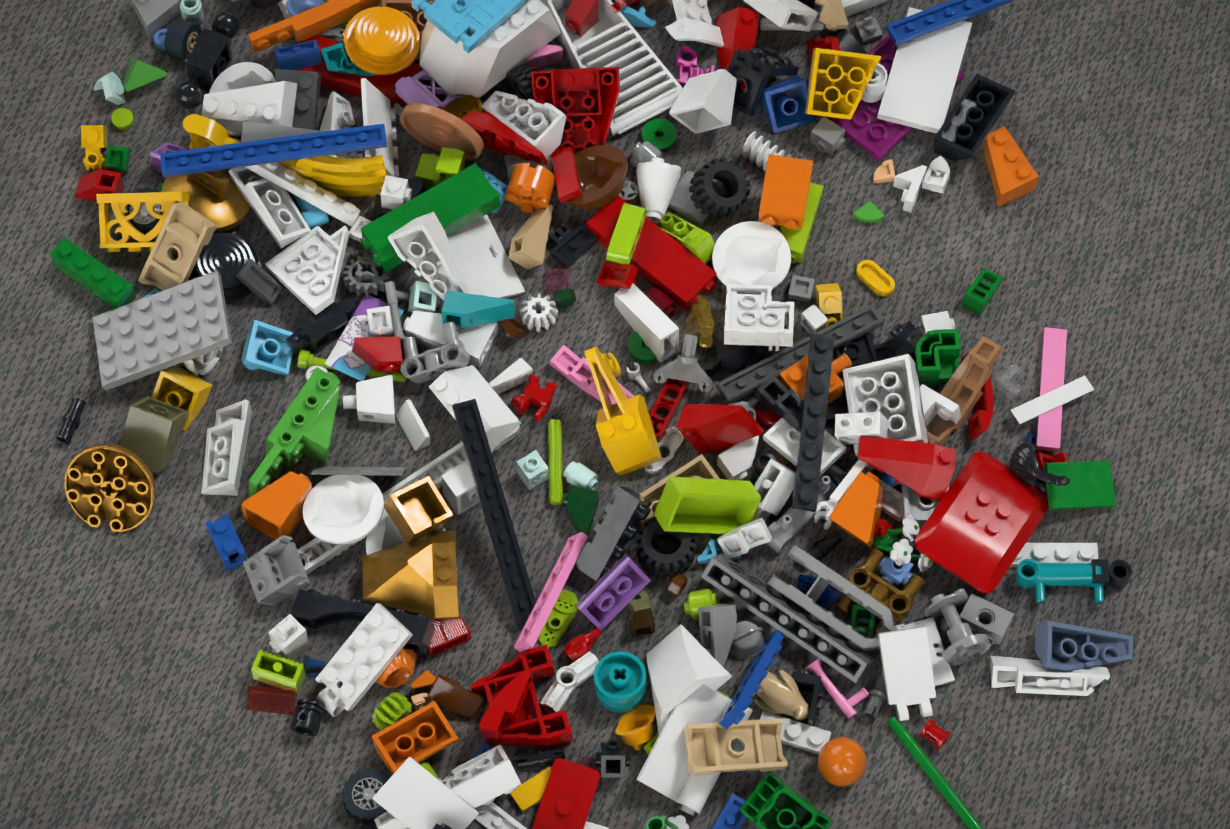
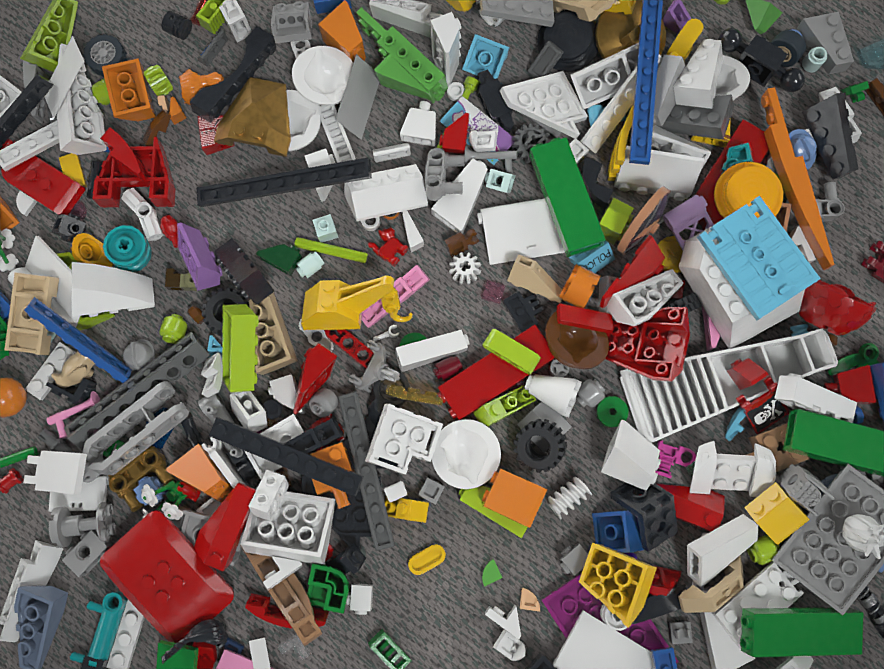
camera: 110 degrees right, 15 degrees up
blue slope [274,40,322,70] -> none
white hinge [315,603,413,717] -> none
white brick [381,175,412,210] -> none
pearl gold piece [383,476,453,545] -> none
white wedge [387,212,468,301] -> none
teal slope [442,291,515,329] -> none
bright pink tile [514,532,588,652] -> none
lime piece [538,589,579,649] -> none
dark green tile [554,288,576,308] -> none
red tile [596,263,638,289] -> none
light grey slope [698,604,737,668] -> none
none -> white slope [430,12,461,86]

